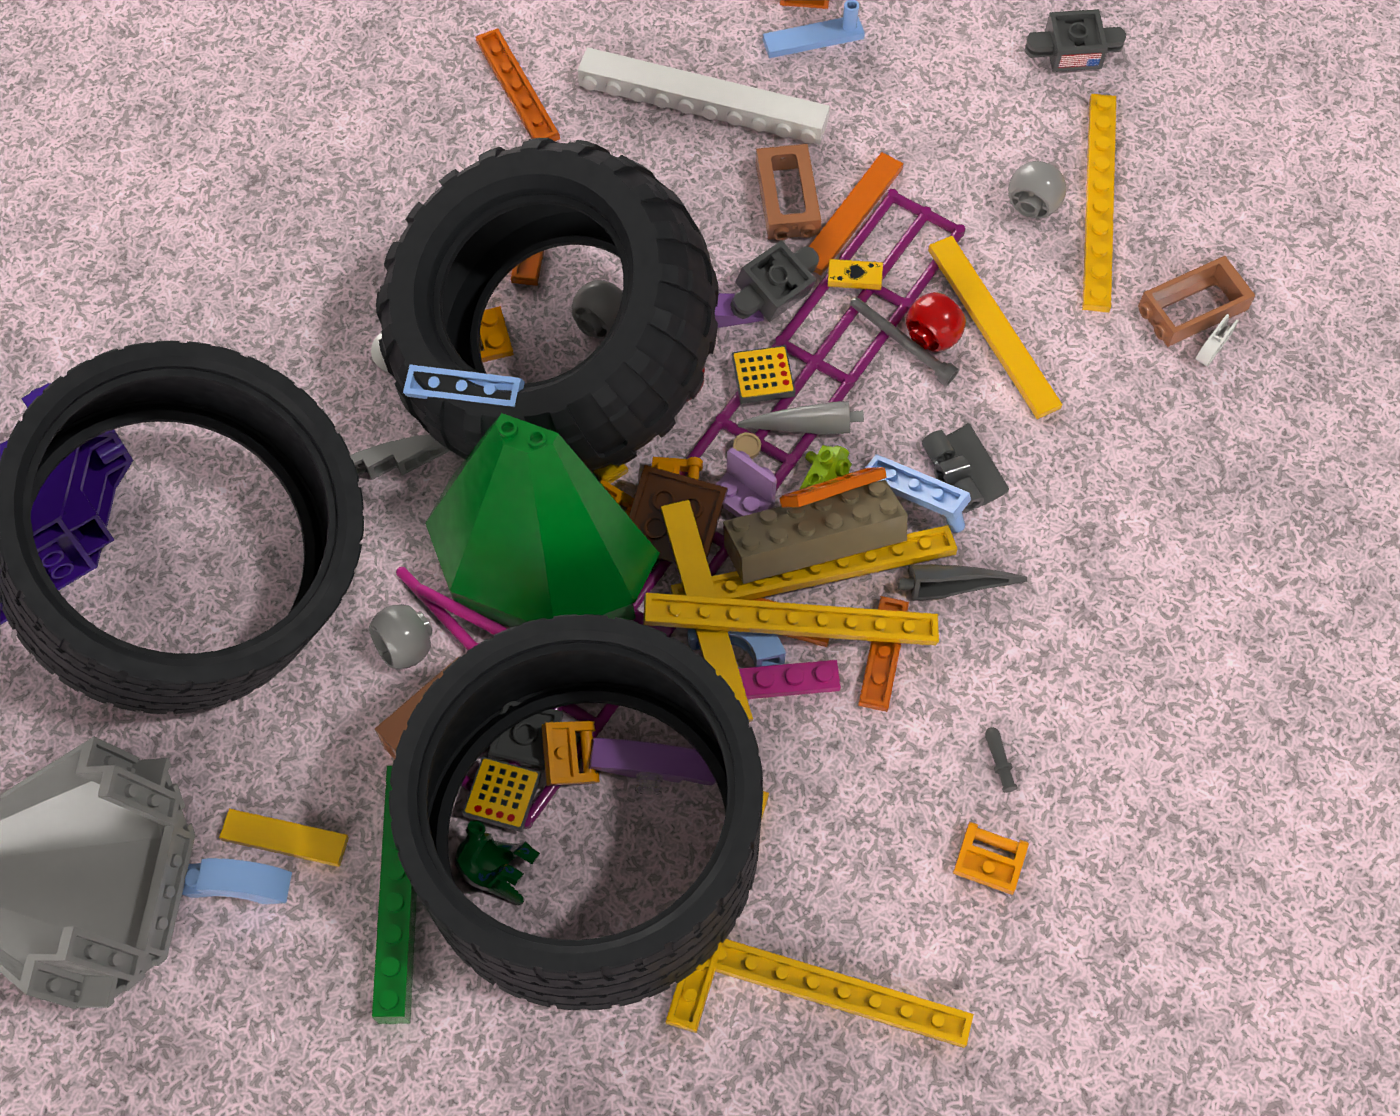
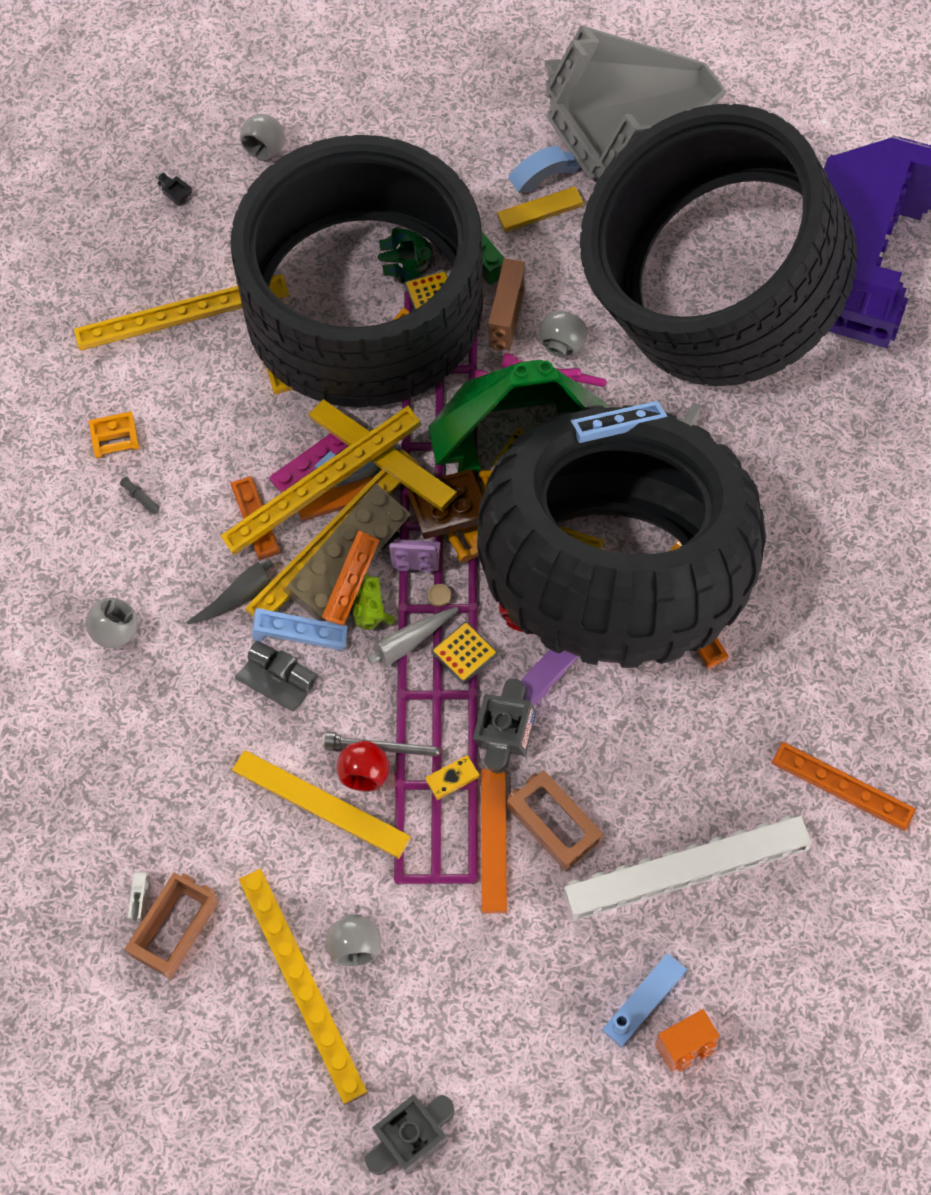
camera: 150 degrees right, 0 degrees up
none -> light grey wheel [86,597,138,648]

